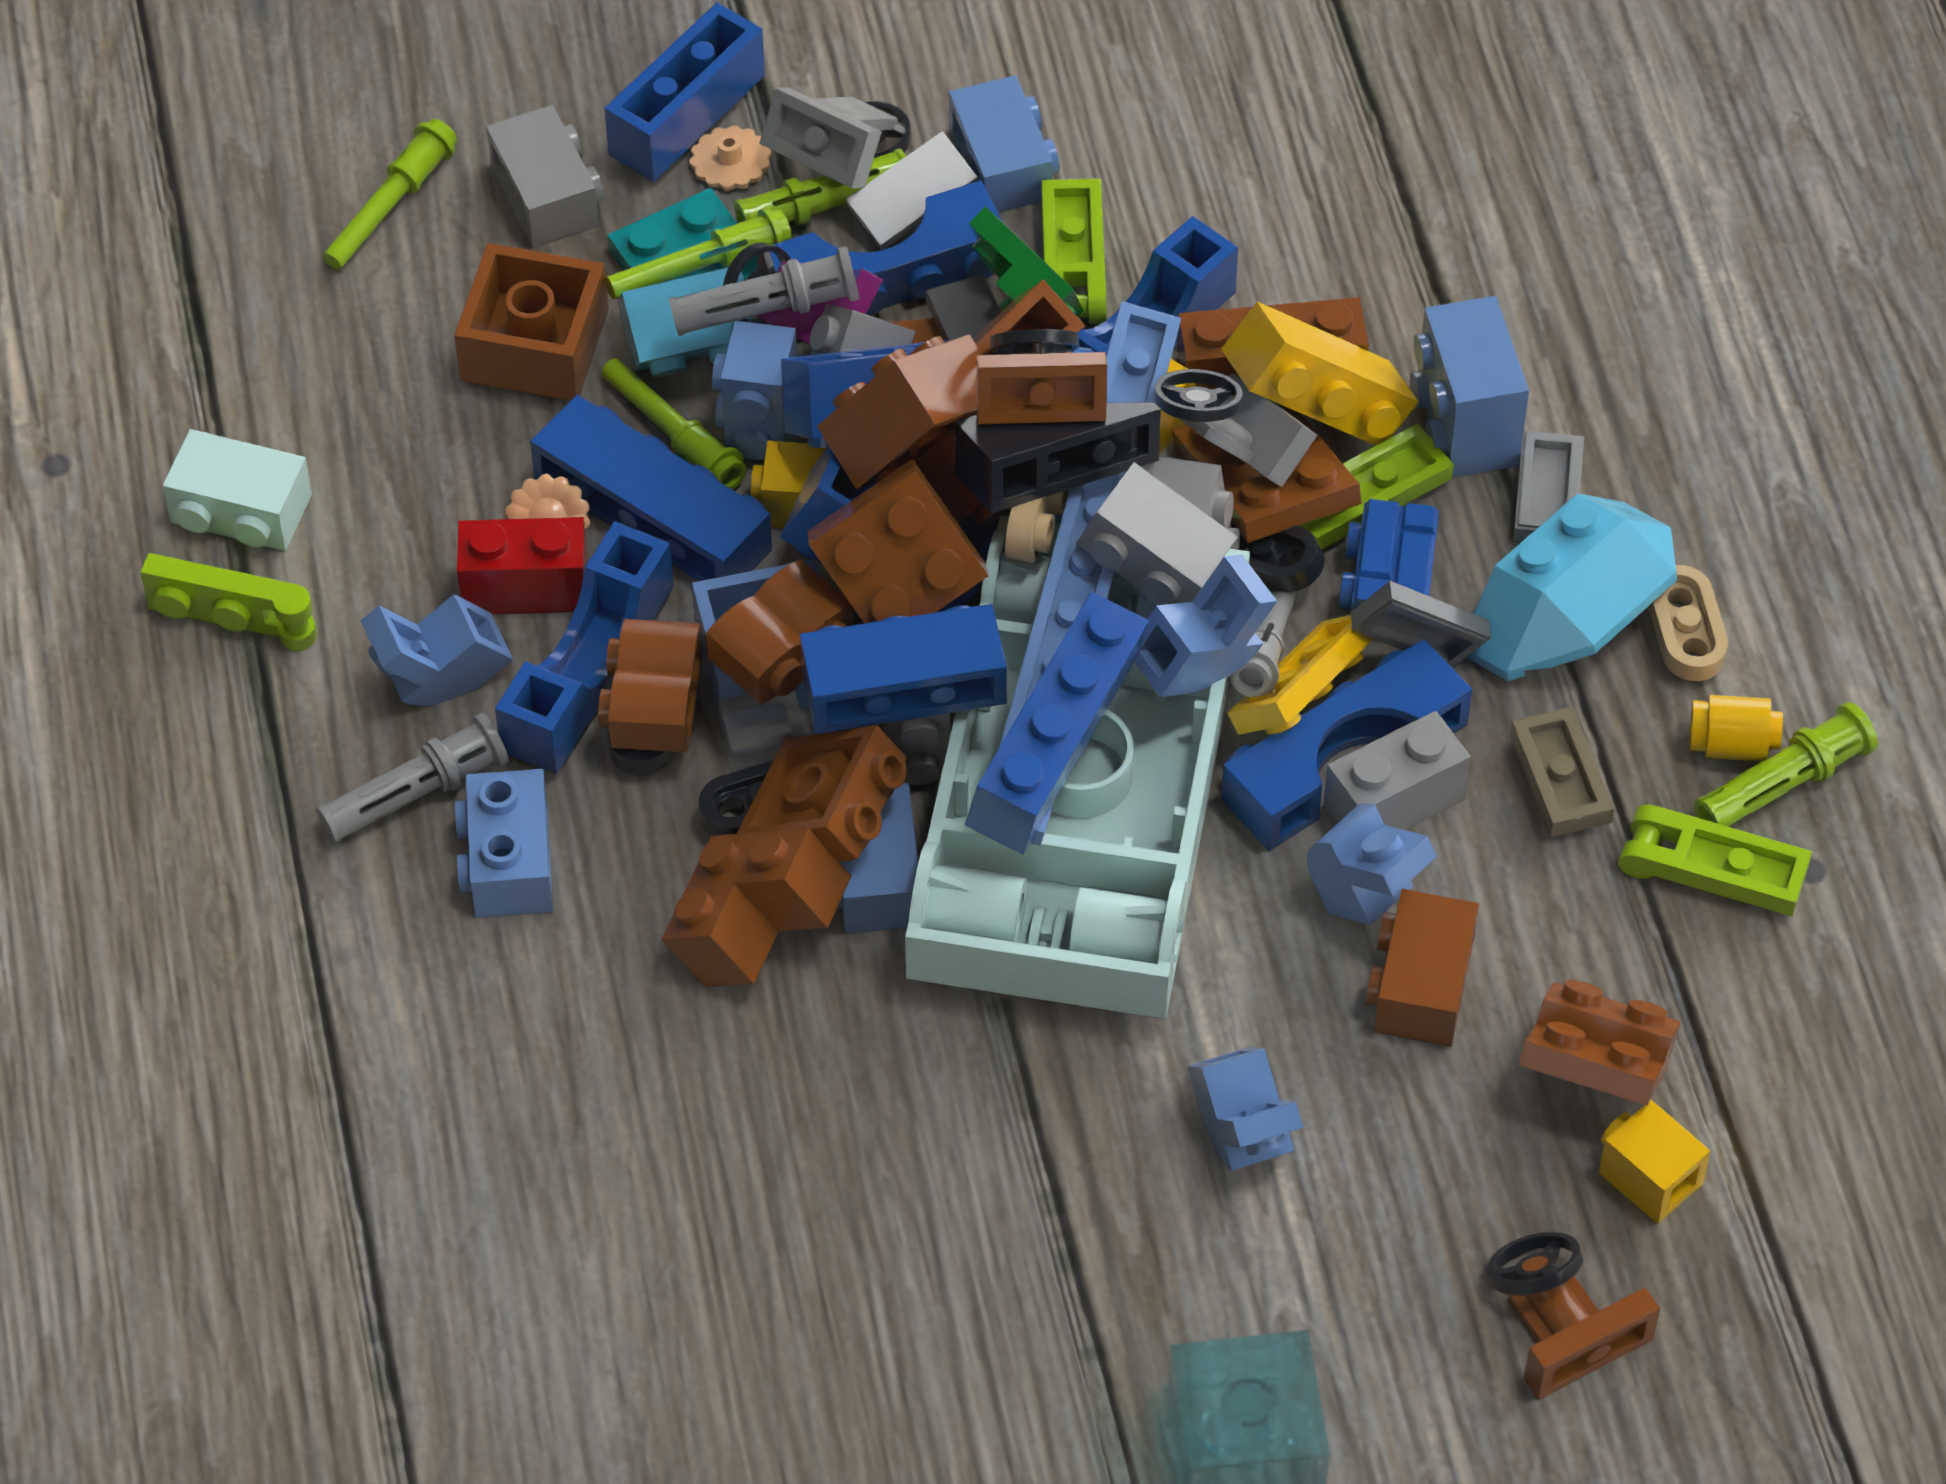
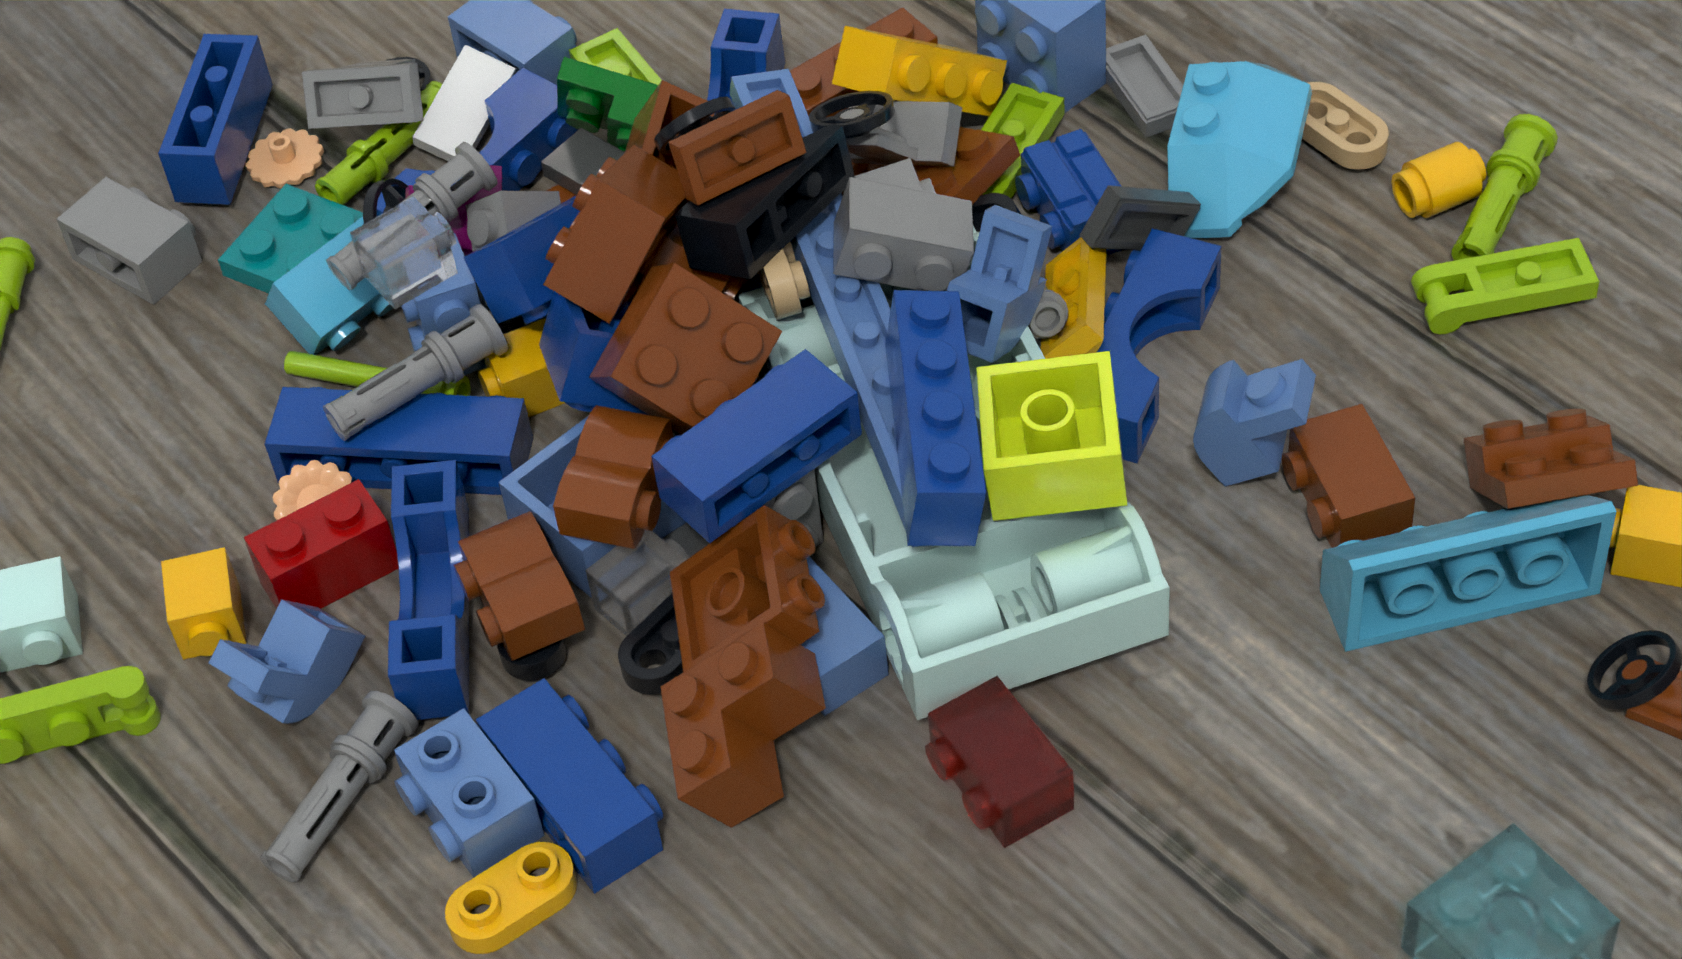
camera: 25 degrees left, 5 degrees down
dark orange brick [454,243,609,401] -> none
lime pin [605,207,792,300] -> none
medium blue brick [1187,1047,1304,1171] -> none
light grey brick [1323,711,1471,830] -> none
dark tan plate [1510,707,1614,837] -> none
none -> yellow brick [161,547,247,660]
none -> light grey pin [323,304,508,441]
none -> clear brick [350,196,458,309]
none -> yellow plate [445,842,577,954]
none -> blue brick [476,678,663,894]
none -> clear red brick [925,676,1074,848]
none -> neon yellow brick [976,351,1127,521]
none -> medium azure slope [1320,495,1617,652]

